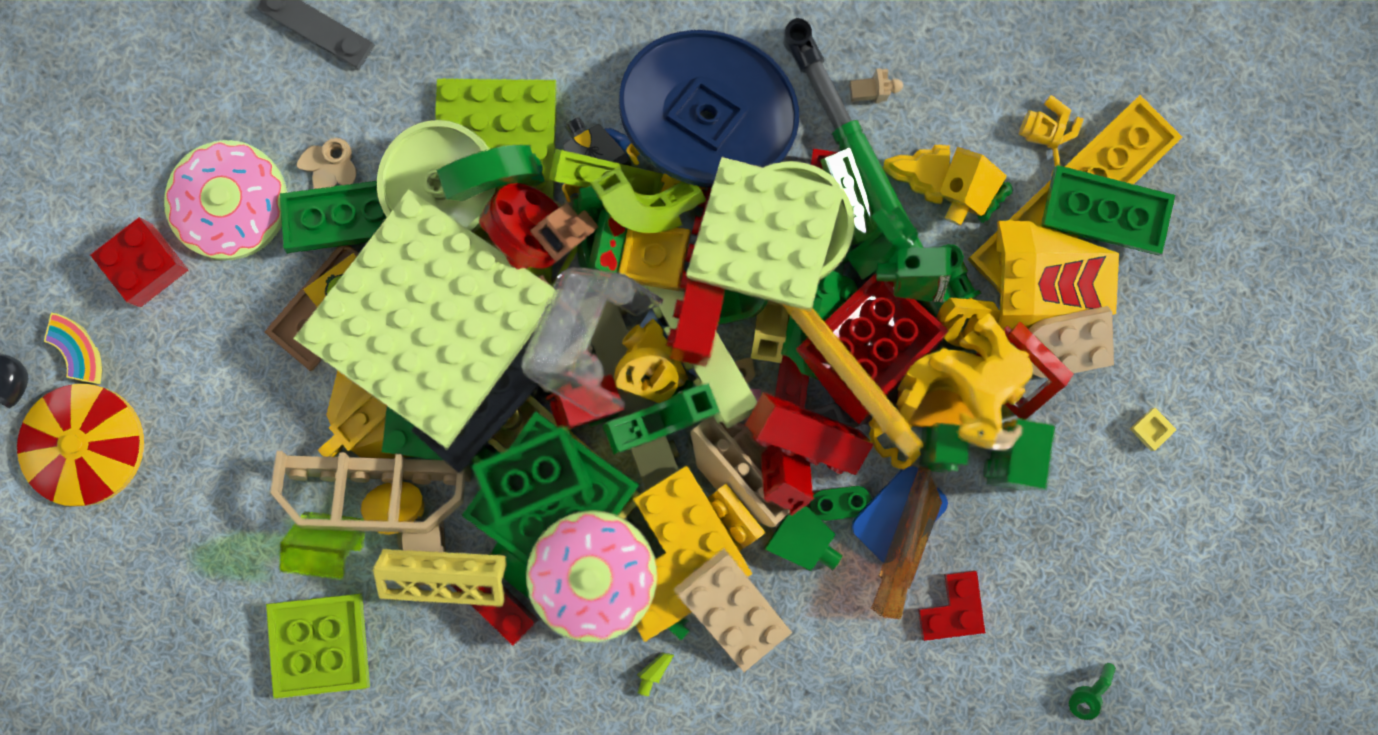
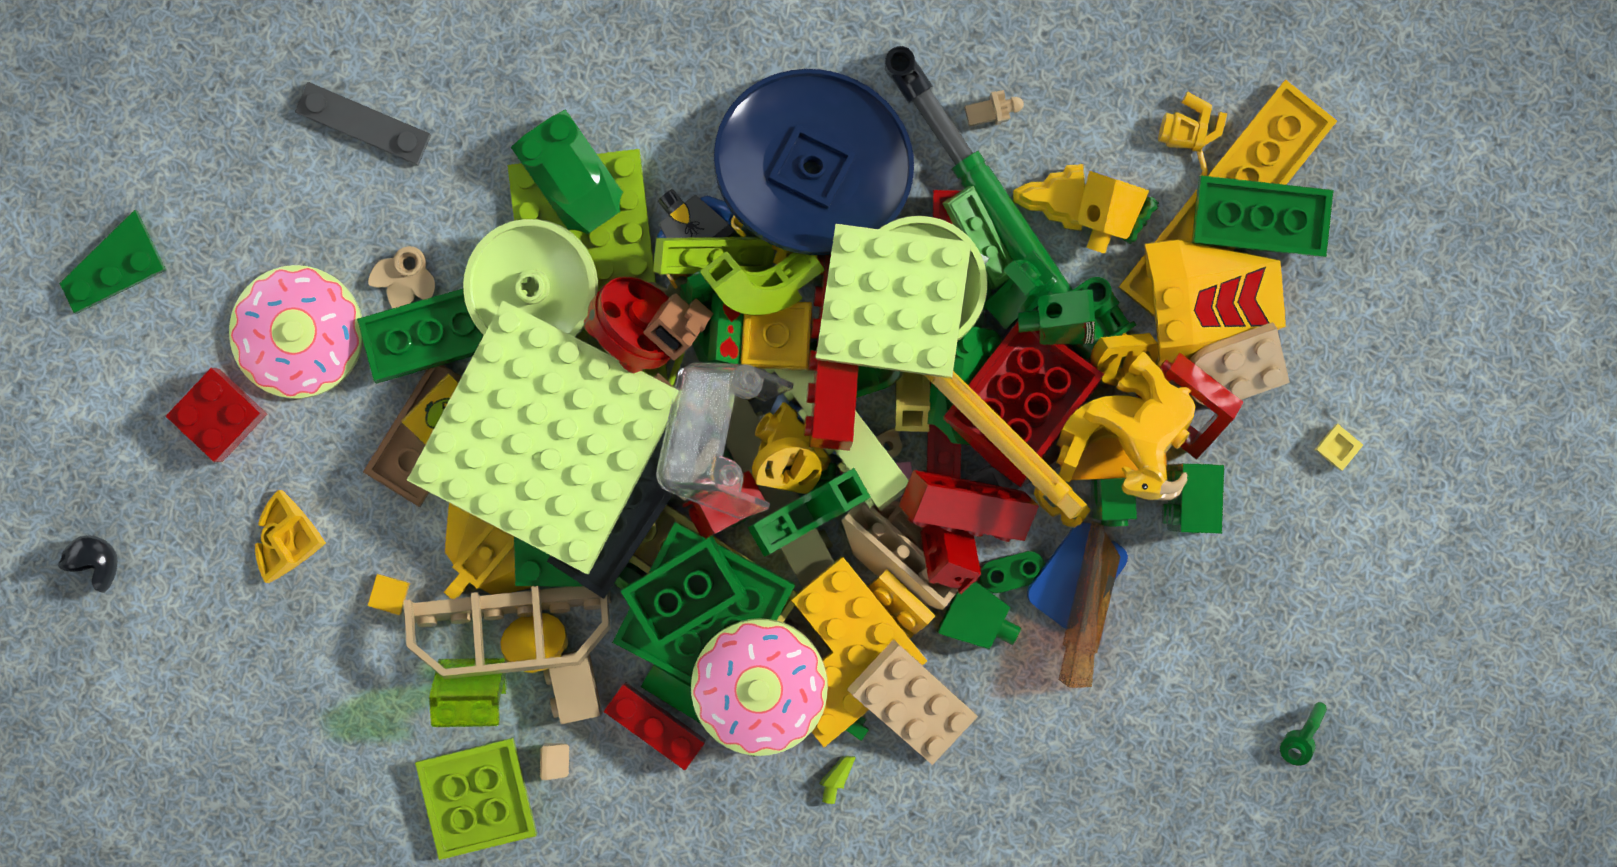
camera: 10 degrees left, 5 degrees up
dish [17,384,144,506] -> none
tile [44,312,102,384] -> none
light yellow fence [373,549,507,606] -> none
green arch [436,145,545,201] -> none
red plate [918,570,986,641] -> none
none -> green wing [59,210,166,314]
none -> yellow brick [255,490,326,583]
none -> yellow tile [368,574,410,615]
none -> green slope [511,109,623,235]
none -> tan slope [540,743,569,780]

